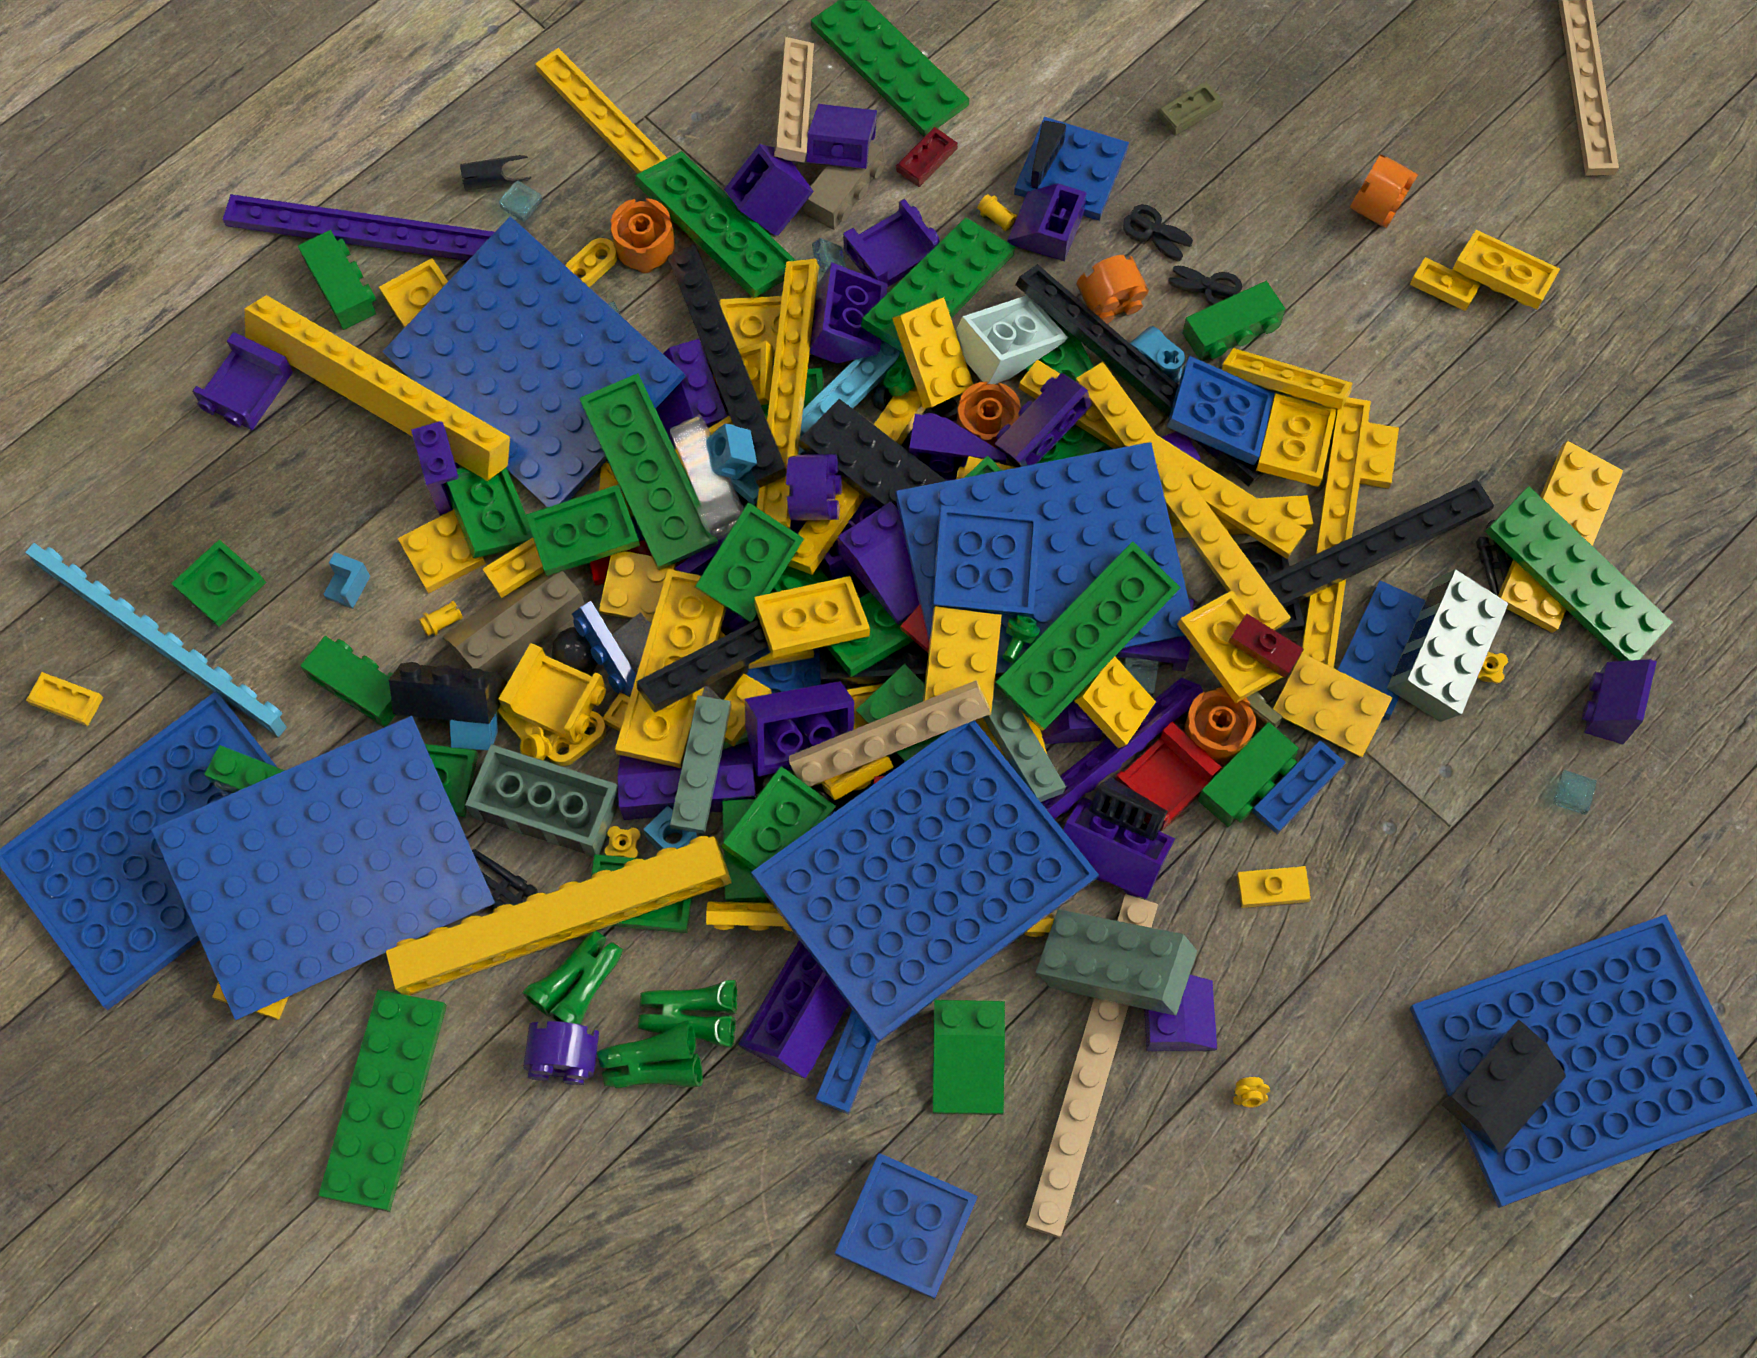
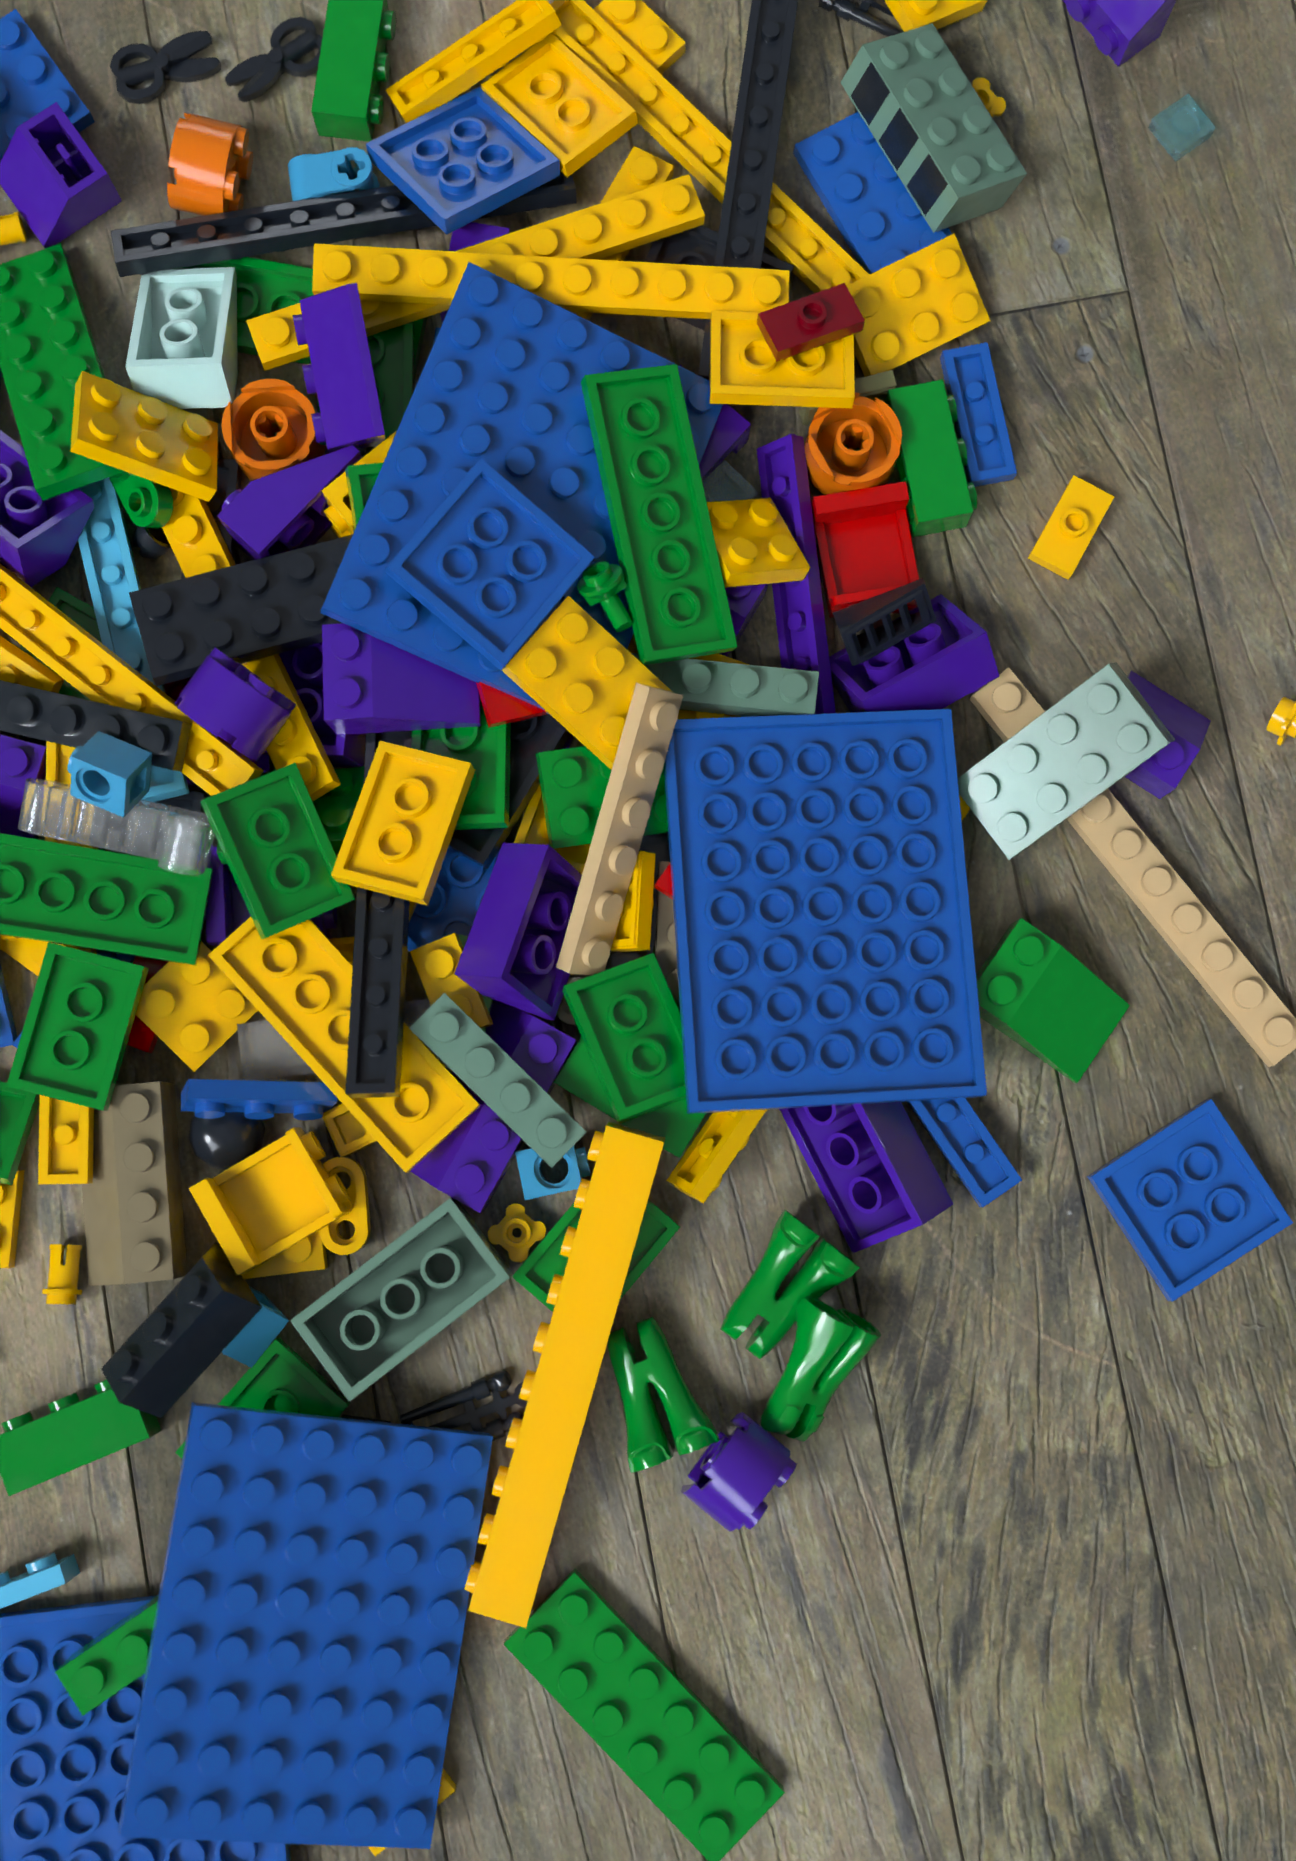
camera: 60 degrees left, 15 degrees up
yellow plate [520,727,552,761] -> none

